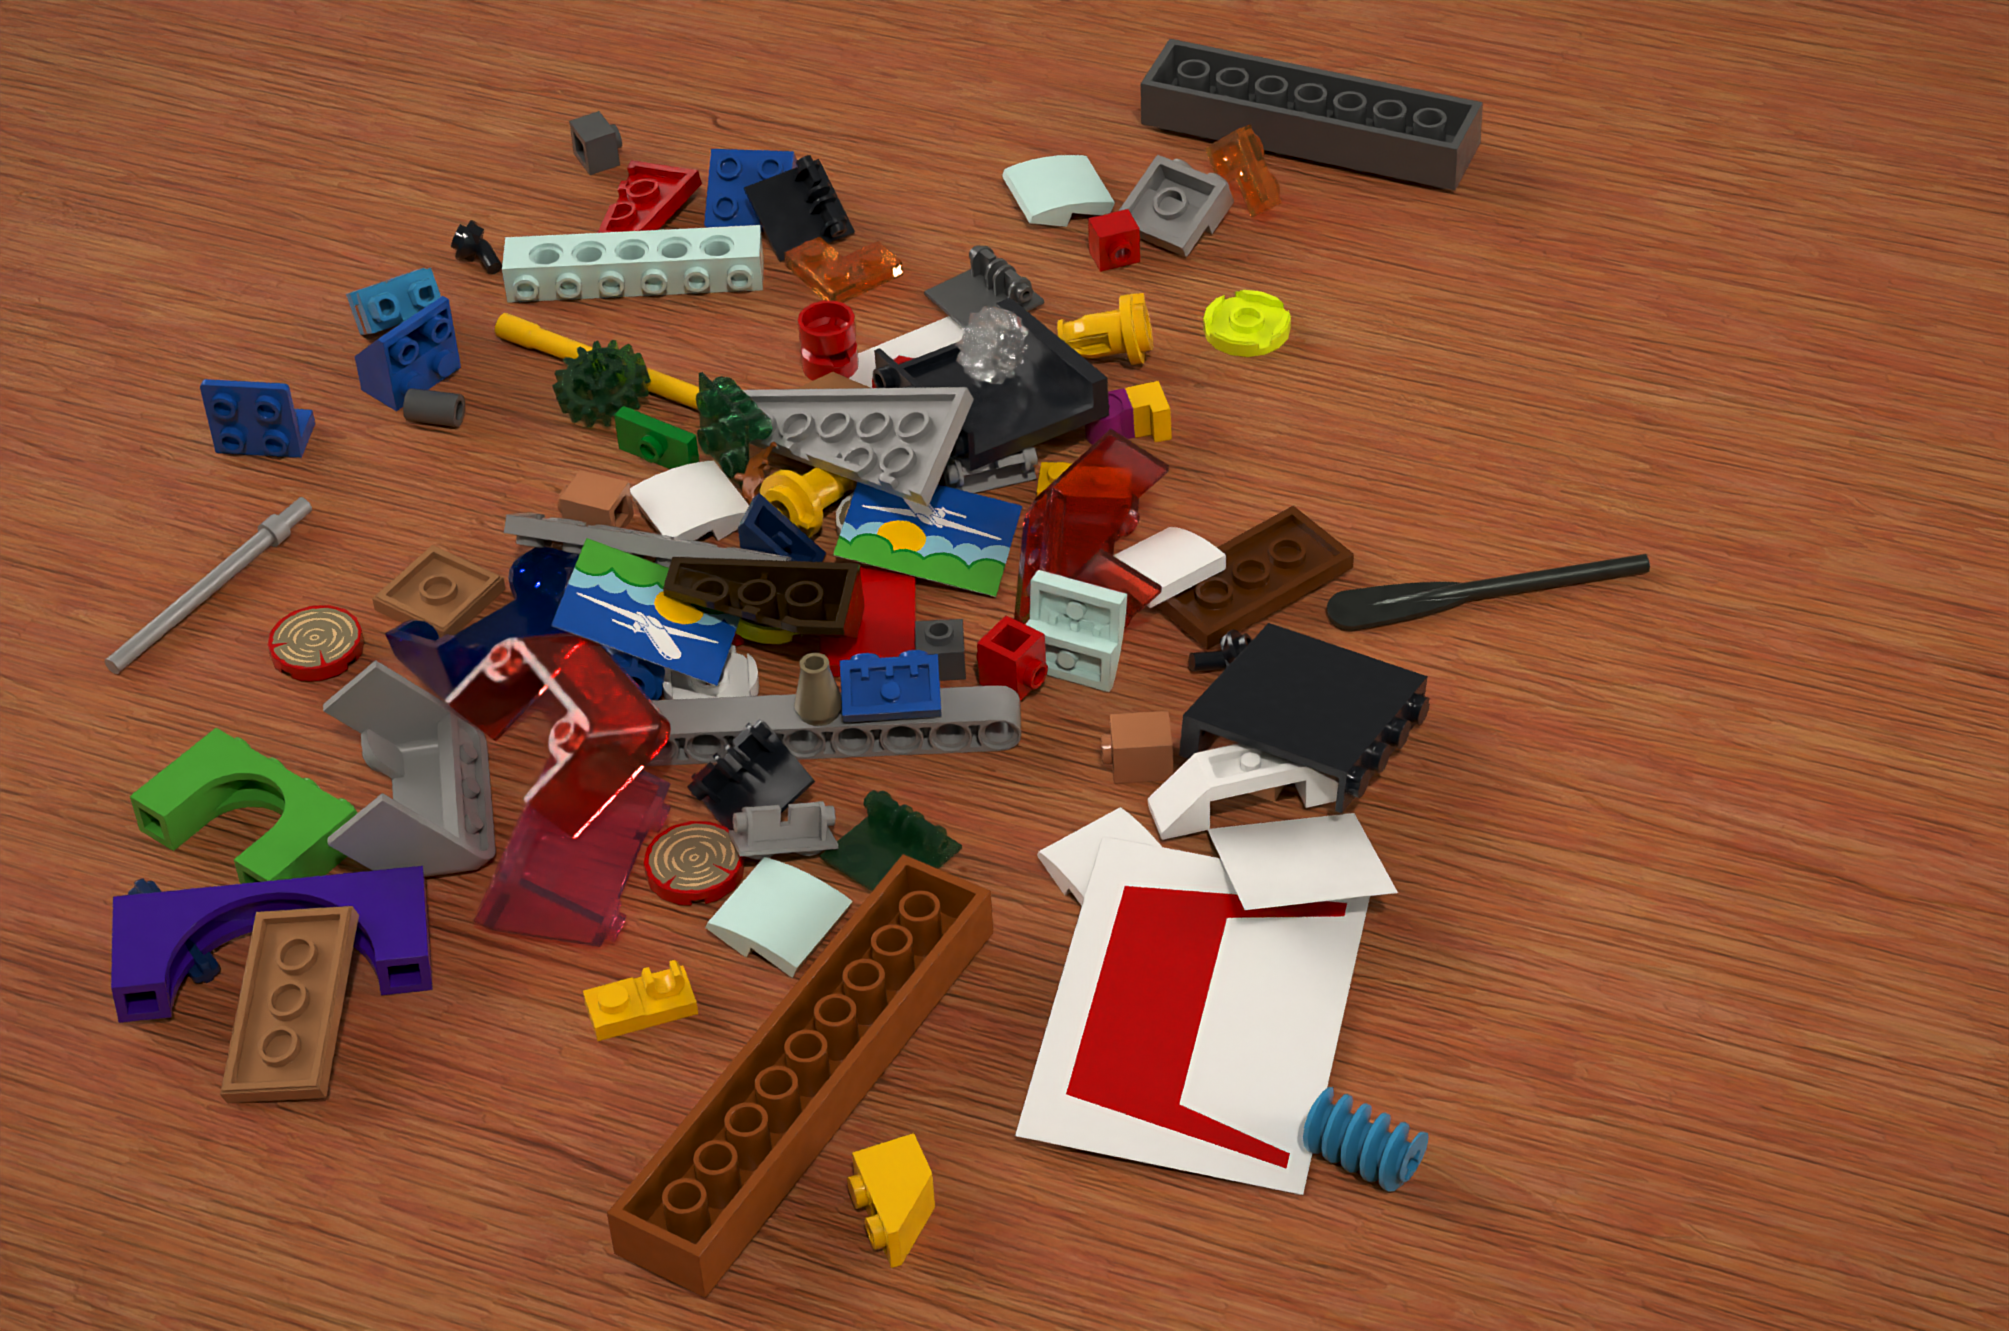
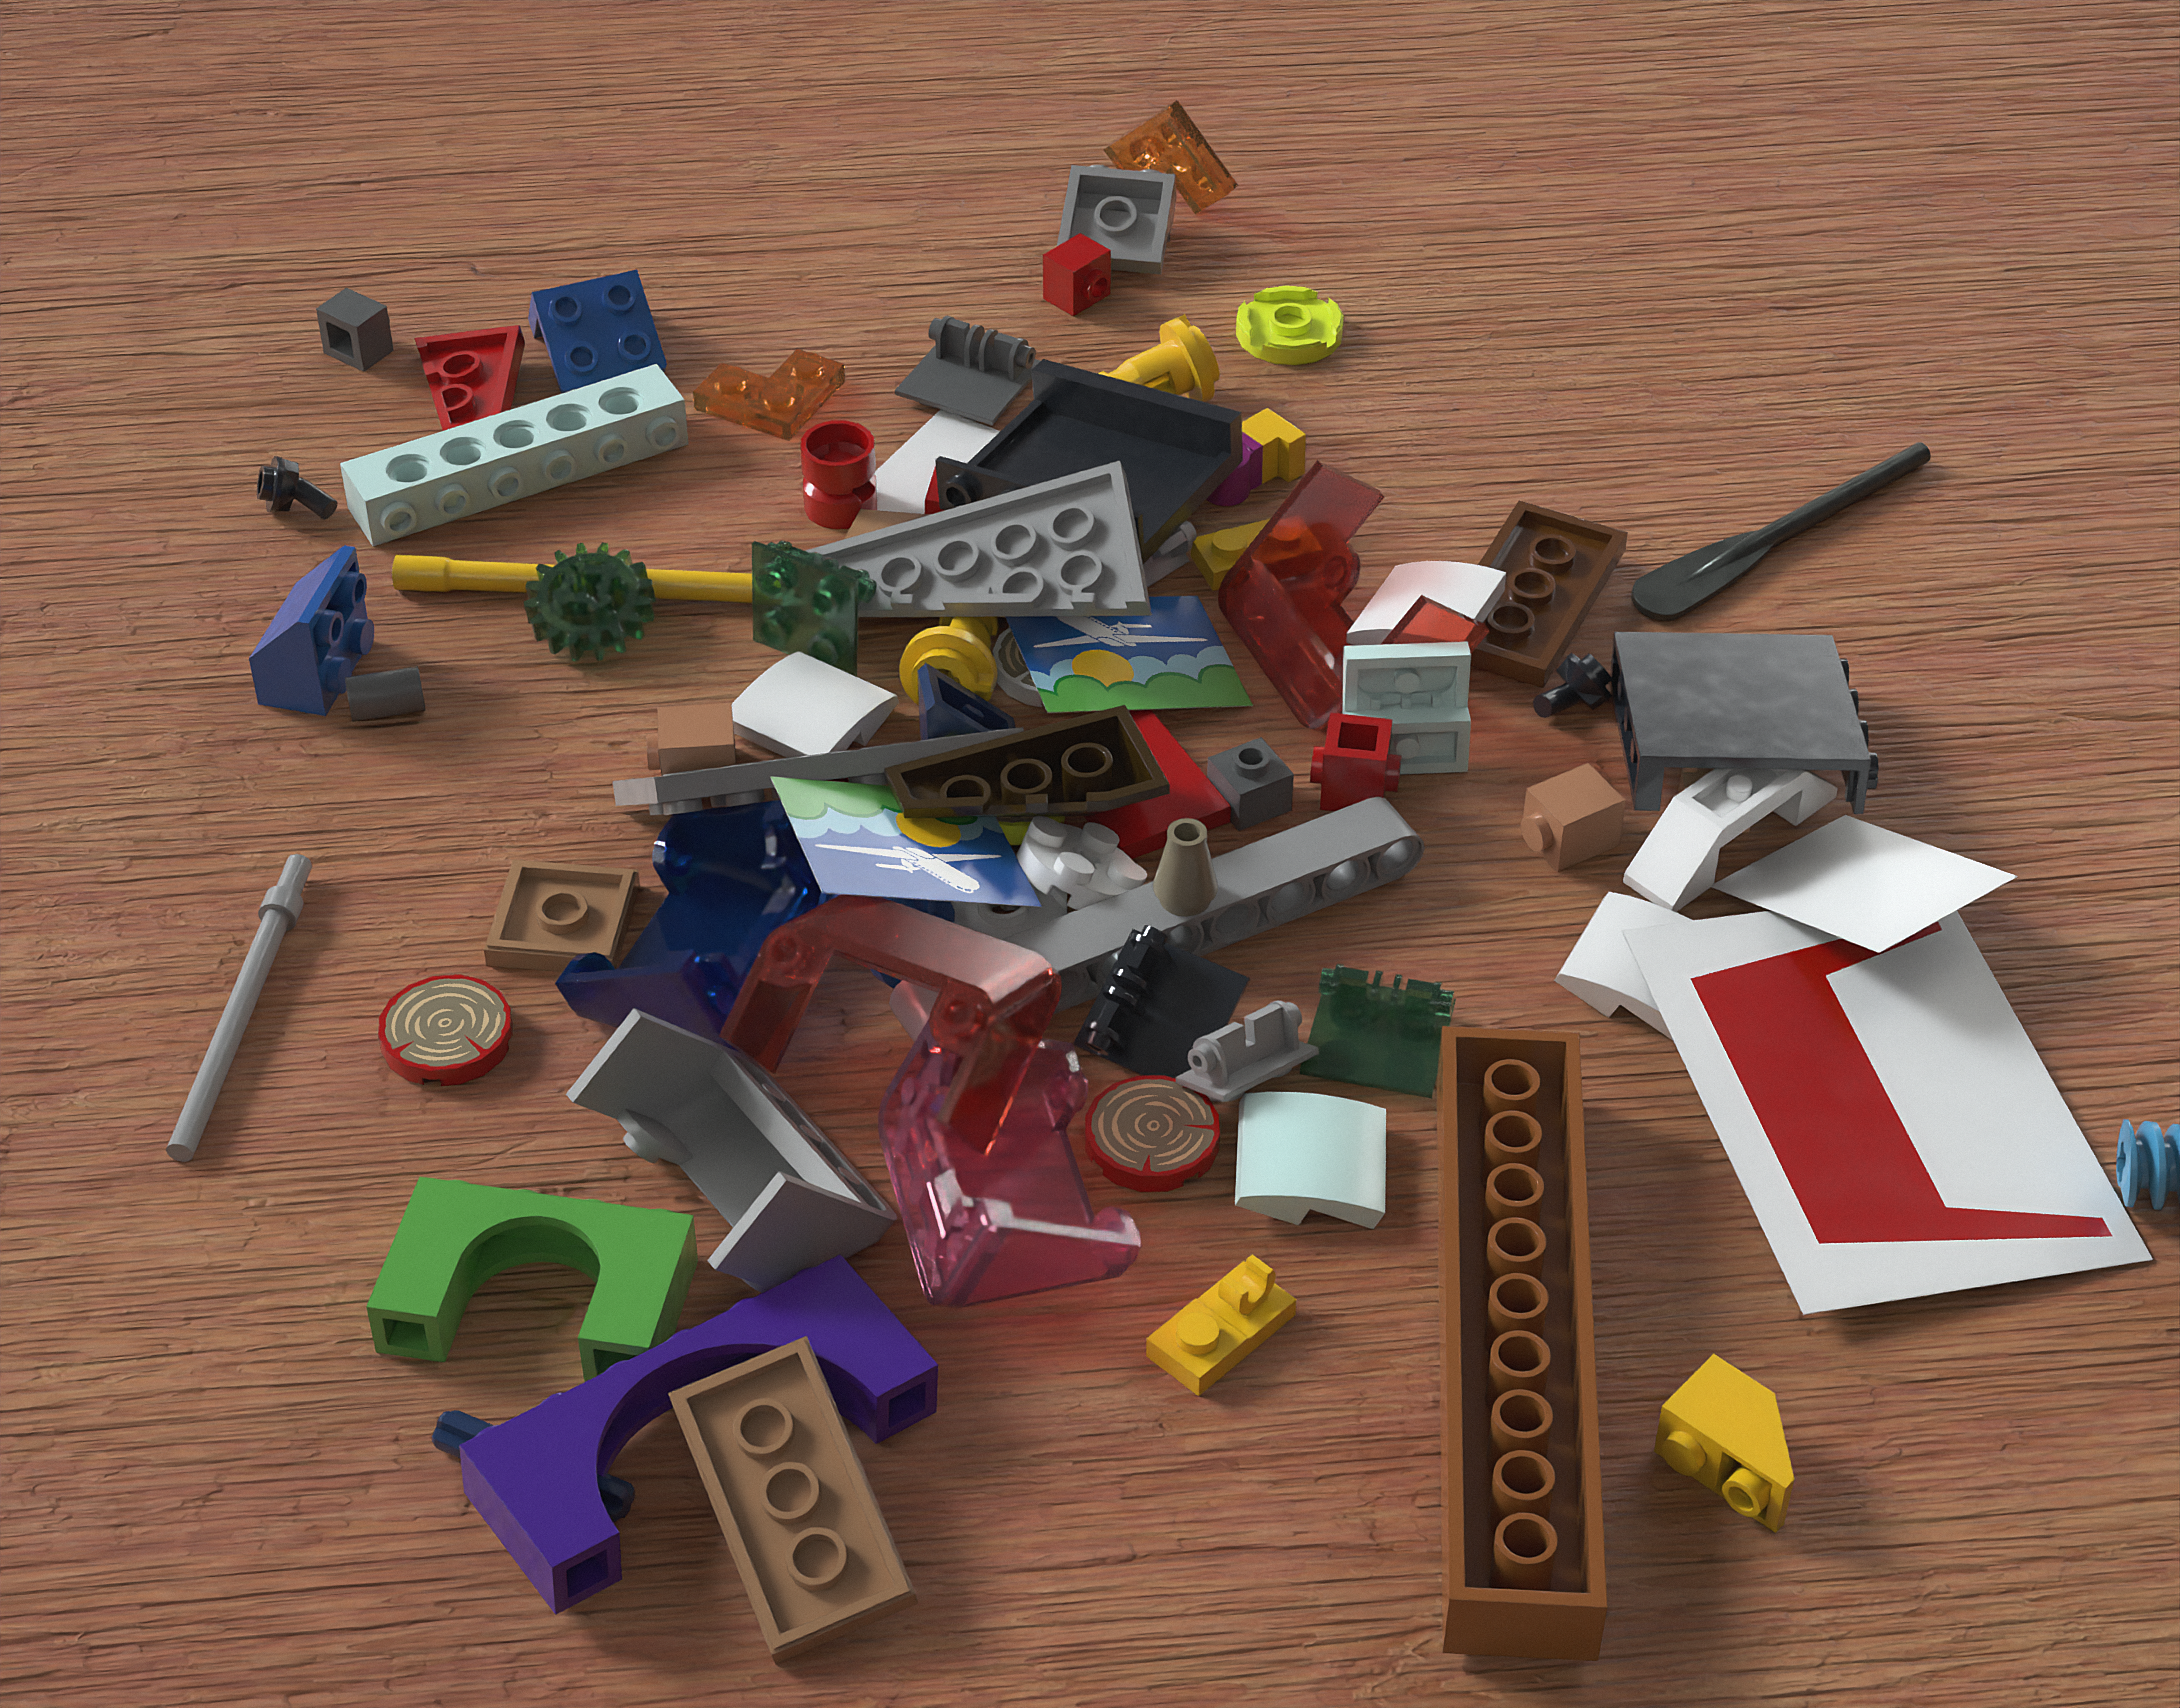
camera: 30 degrees left, 0 degrees up
blue bracket [200,379,315,458] -> none
dark azure hips [346,268,441,335] -> none
green plate [614,406,700,469] -> none
dark orange piece [735,442,777,505] -> none
black hinge [744,155,855,262] -> none
blue bracket [840,650,942,723] -> none
clear gear [955,306,1030,385] -> none
light aqua slope [1002,155,1115,227] -> none
dark grey brick [1140,39,1483,190] -> none
none -> white plate [1016,816,1147,910]

